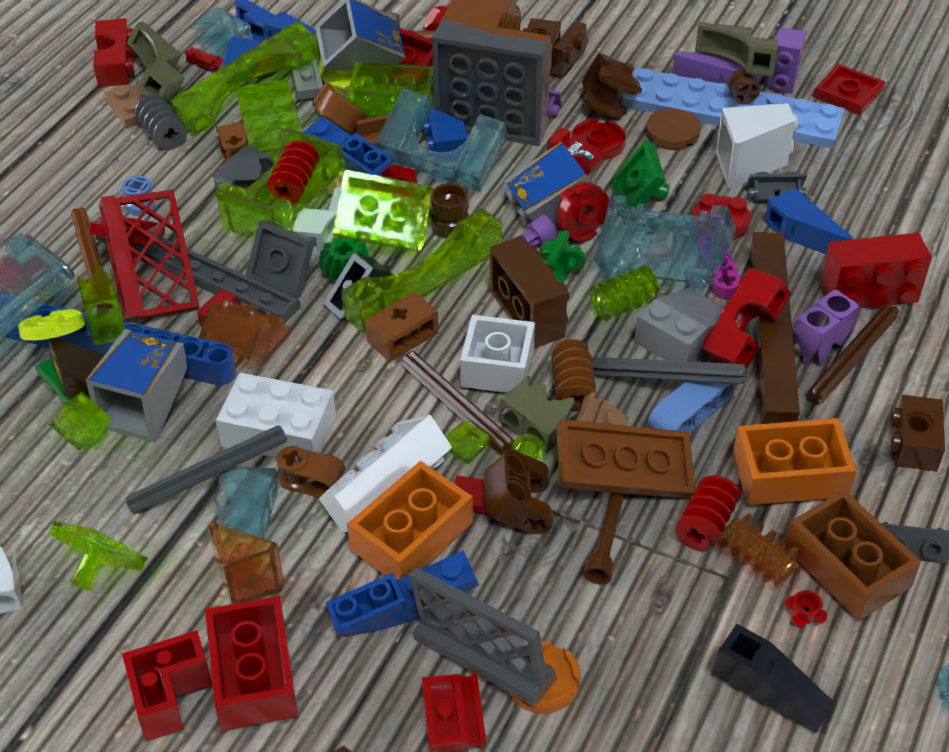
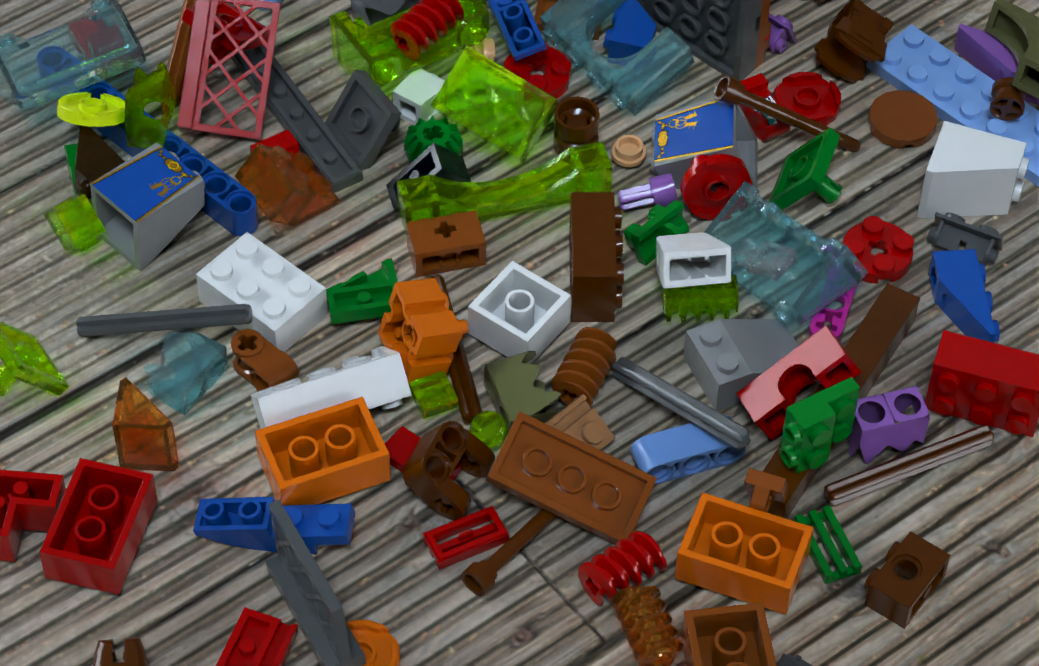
camera: 25 degrees right, 5 degrees up
none -> green wing [326,258,398,324]
none -> orange brick [377,278,469,386]
none -> red tile [423,506,509,570]
none -> light nougat plate [611,135,646,167]
none -> white torso [656,232,731,289]
none -> reddish brown piece [714,74,861,152]
none -> dark orange tile [744,468,789,513]
none -> green plate [779,377,860,474]
none -> green tile [794,505,862,584]

